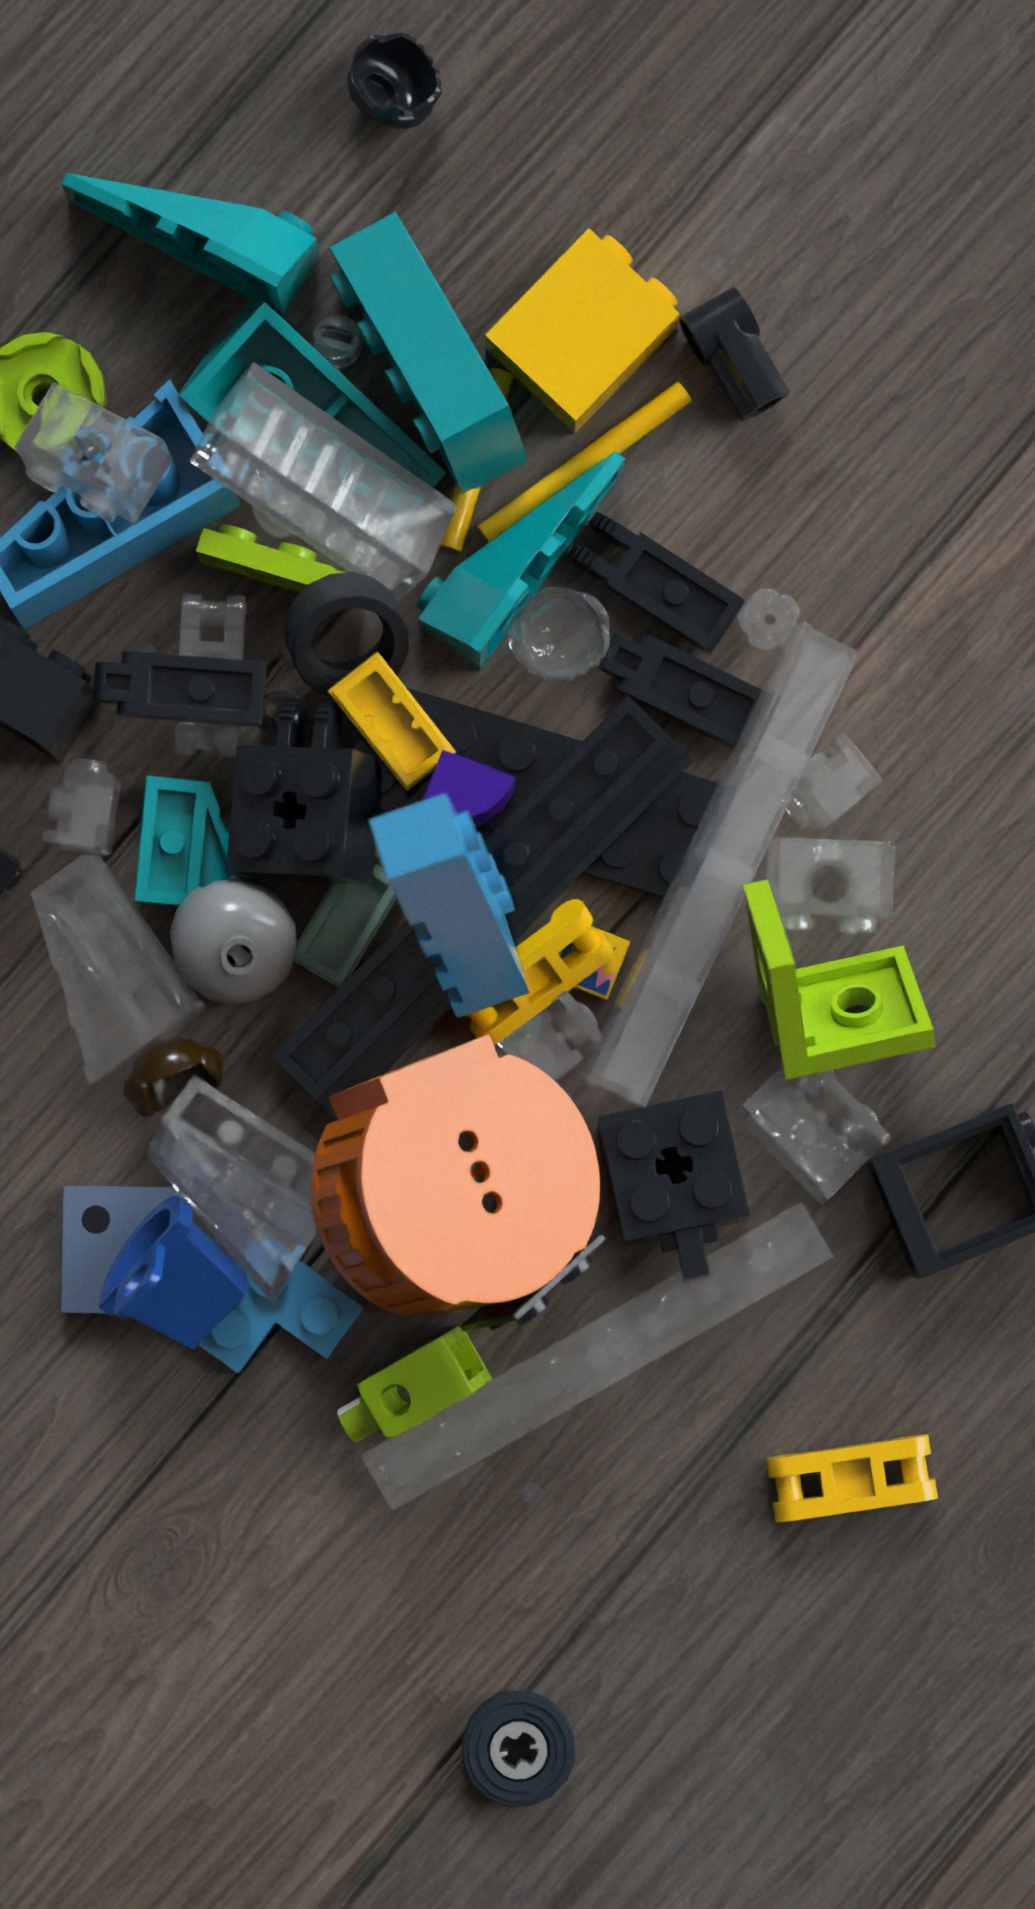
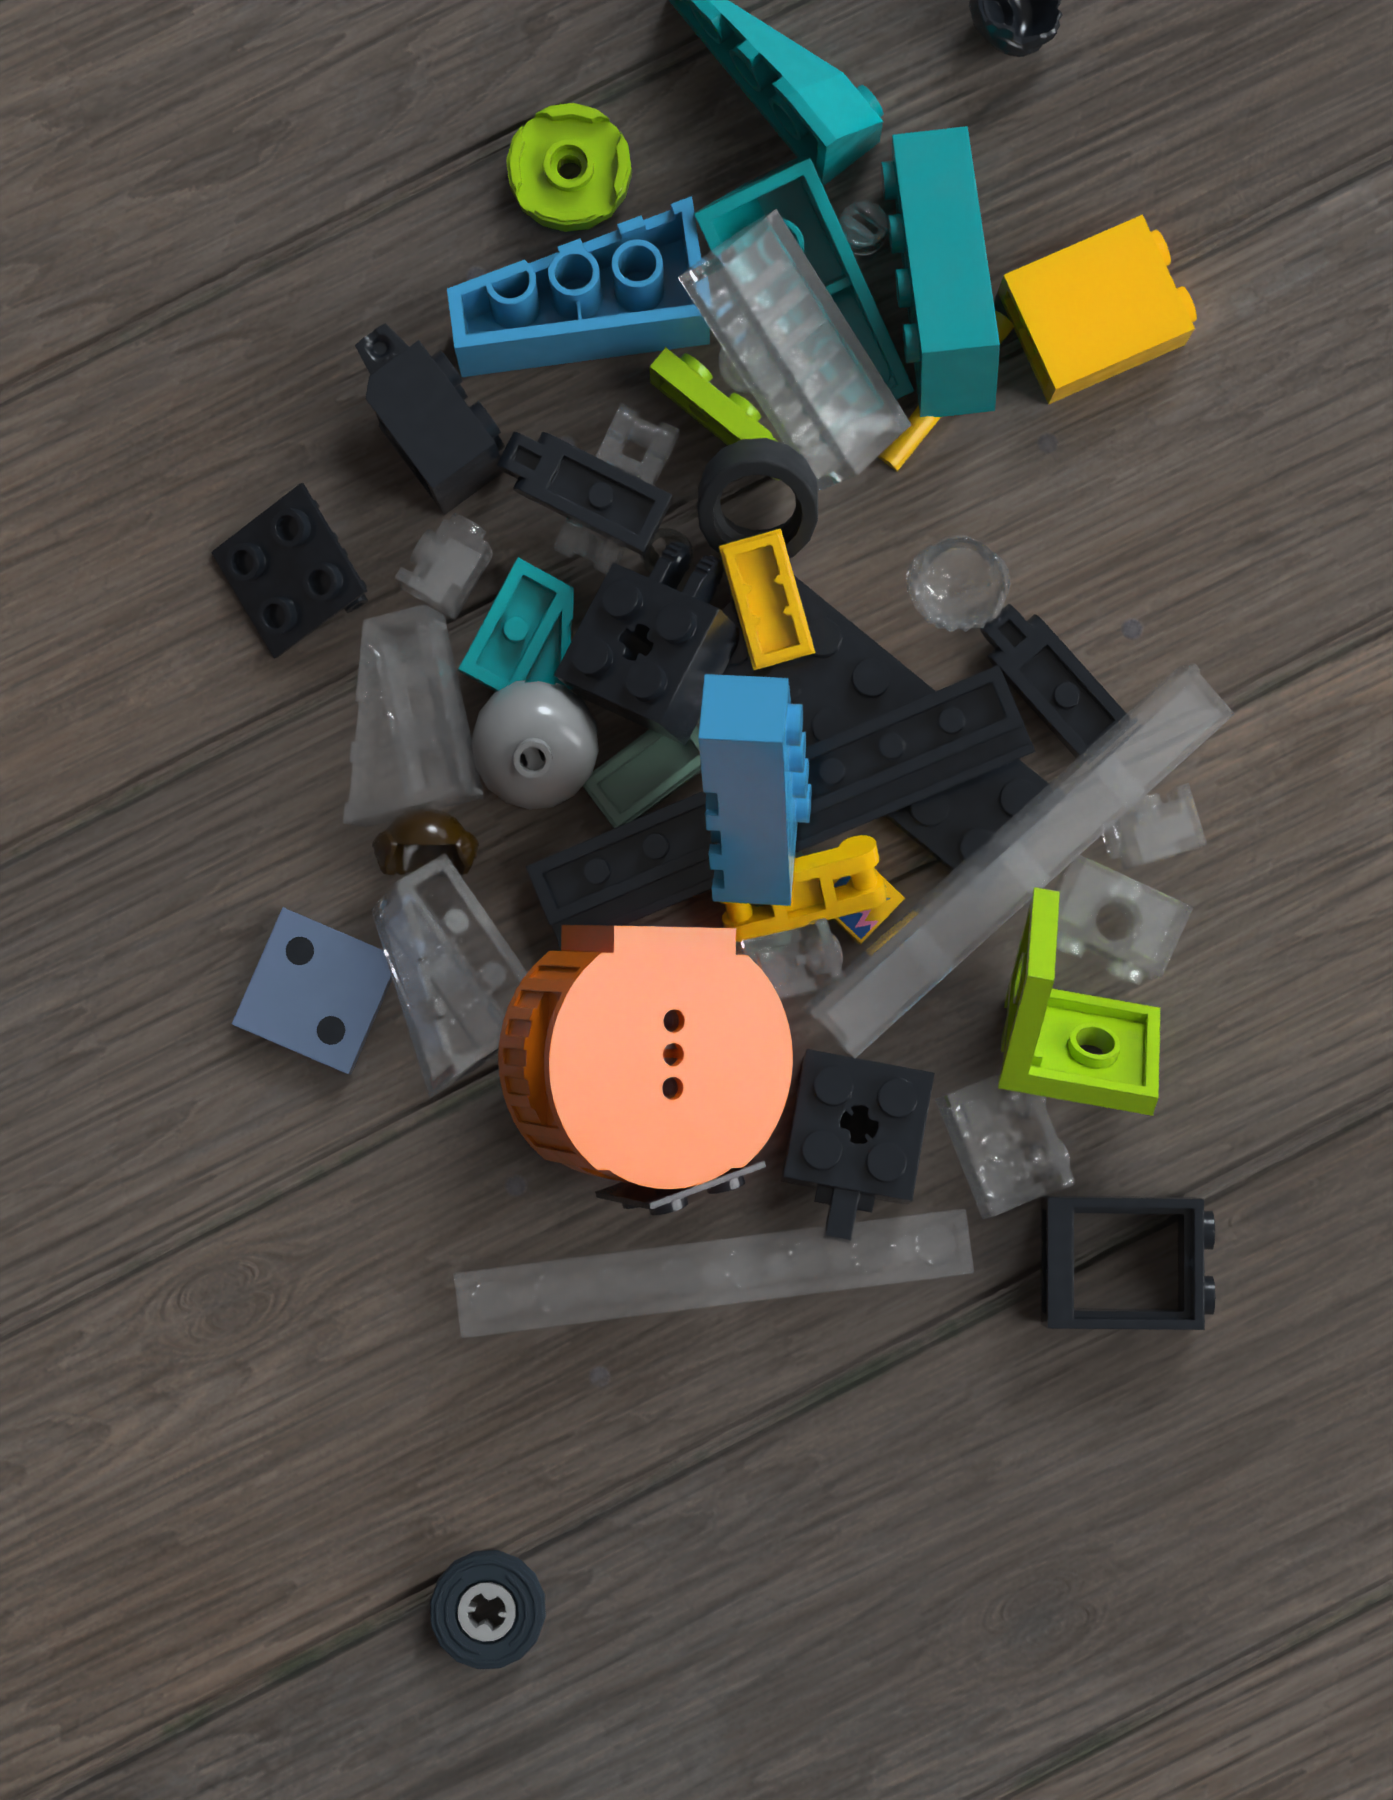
camera: 30 degrees right, 0 degrees up
clear brick [15,382,173,524] -> none
blue container [98,1196,247,1350] -> none
dark azure plate [198,1233,365,1374] -> none
lime torso [337,1324,492,1443] -> none
teal wedge [416,452,625,671] -> none
dark purple brick [423,750,516,829] -> none
yellow bar [477,381,692,543] -> none
black hinge [567,512,745,655] -> none
black piece [679,287,790,422] -> none
clear plate [739,589,800,650] -> none
yellow plate [766,1434,938,1522] -> none

